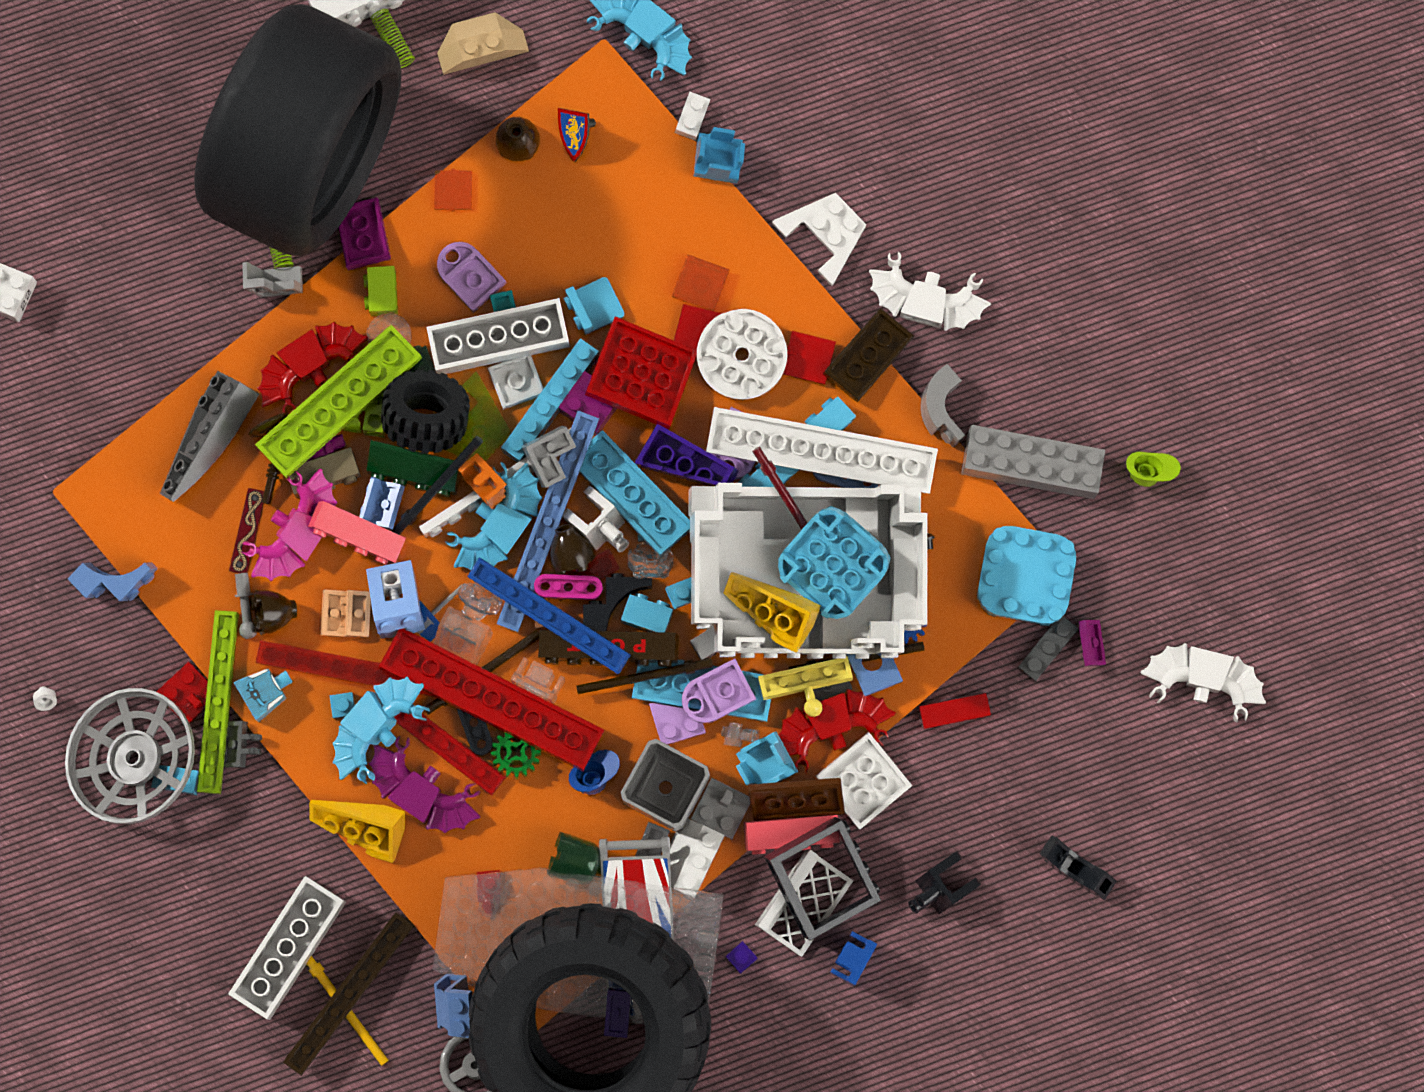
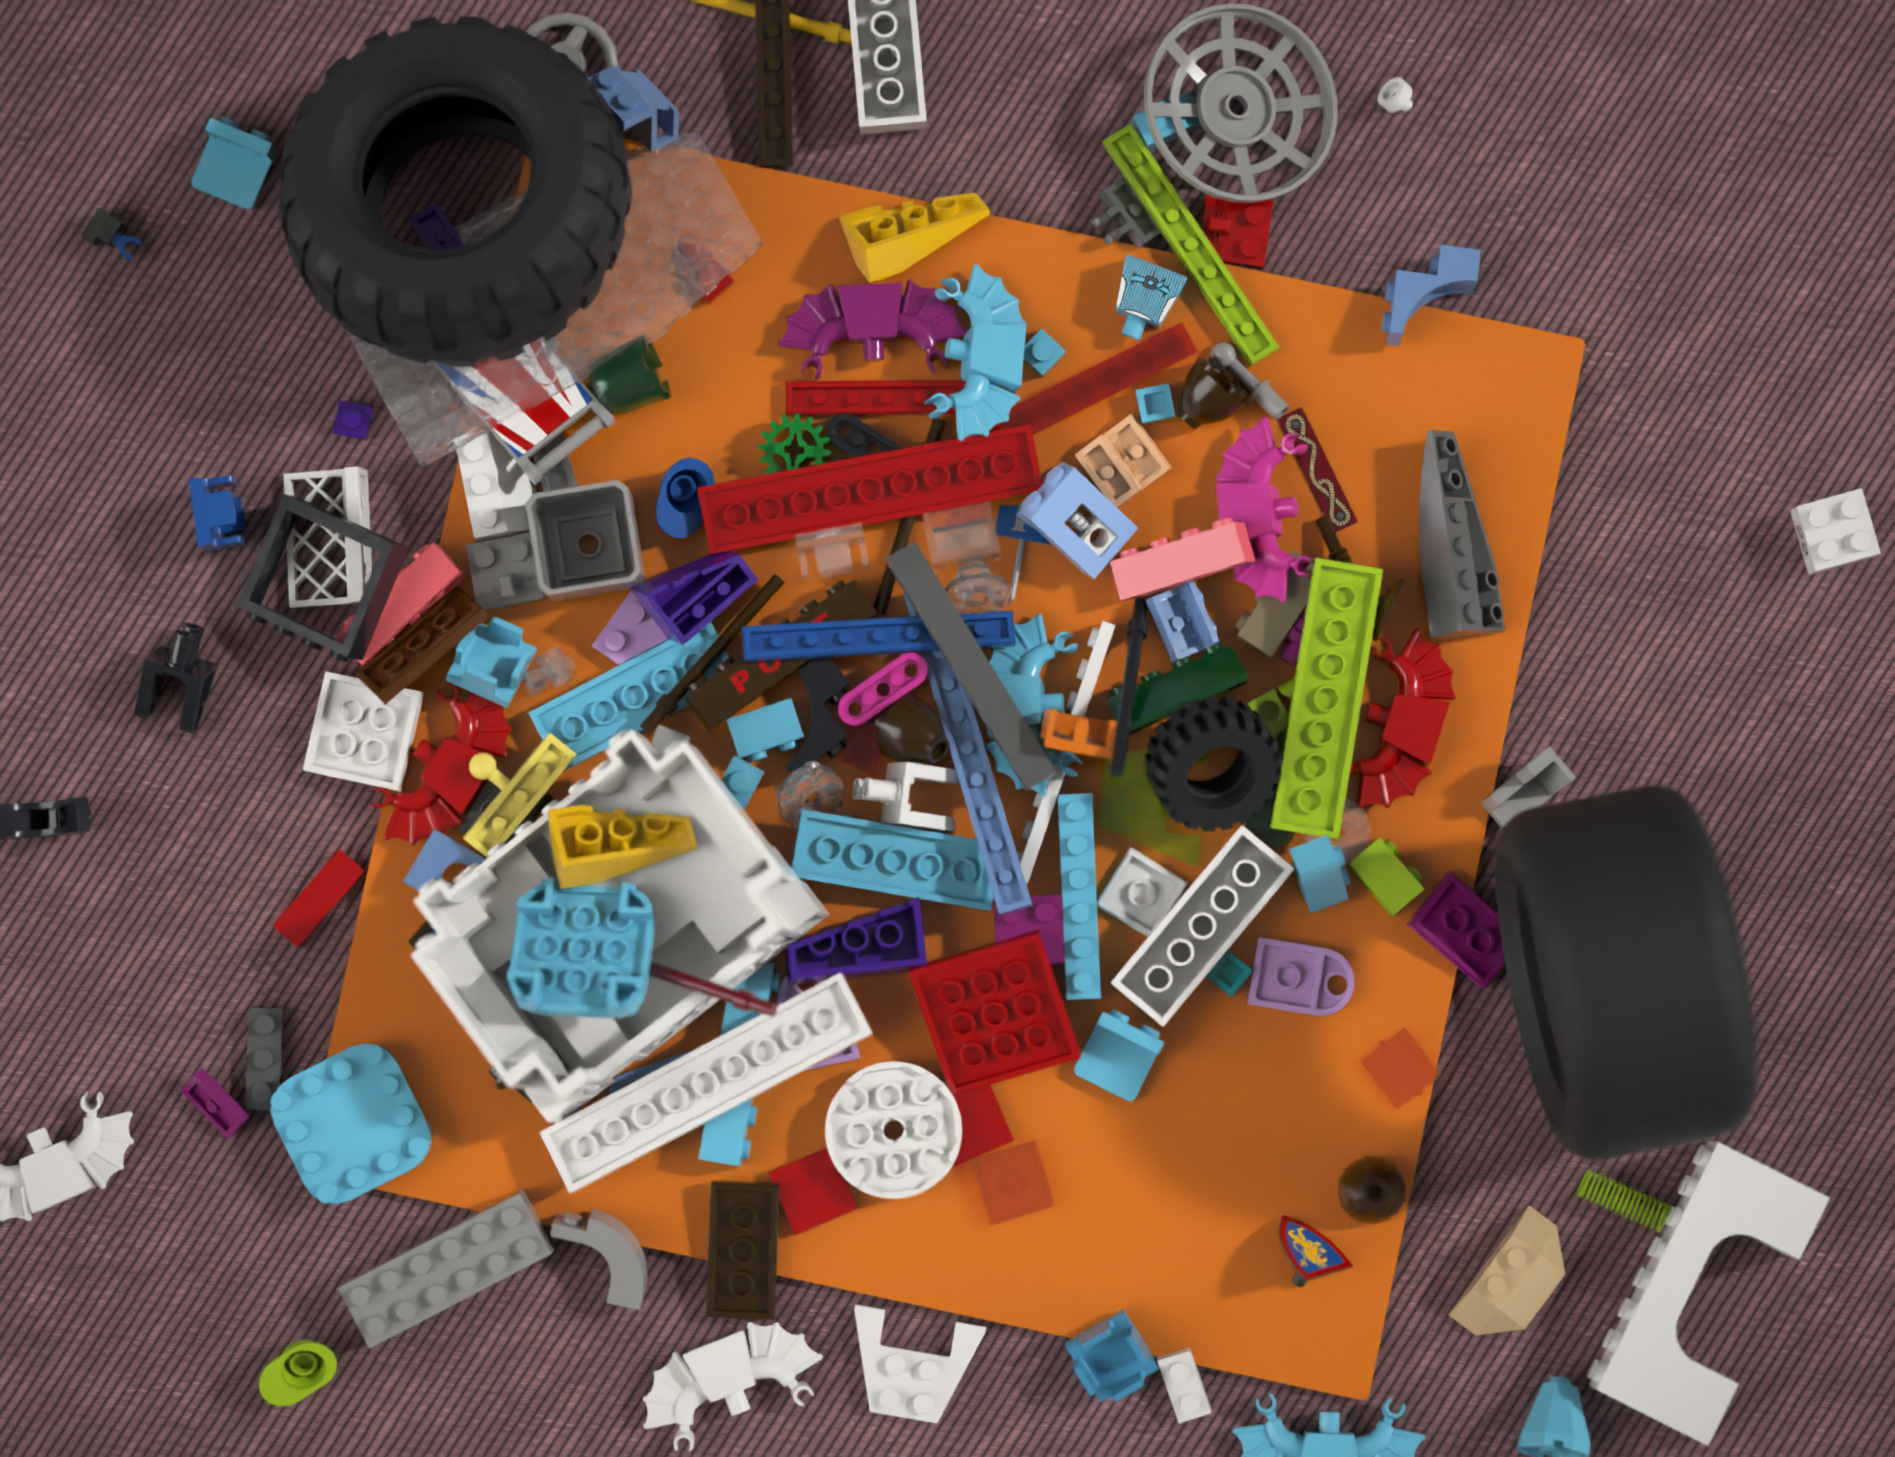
camera: 150 degrees right, 5 degrees up
light grey panel [522,426,576,488] -> none
lavender tile [682,659,756,723] -> none
none -> dark purple wedge [630,551,758,646]
none -> dark grey tile [885,542,1056,791]
none -> medium azure plate [1135,383,1175,424]
none -> medium azure brick [1289,835,1351,913]

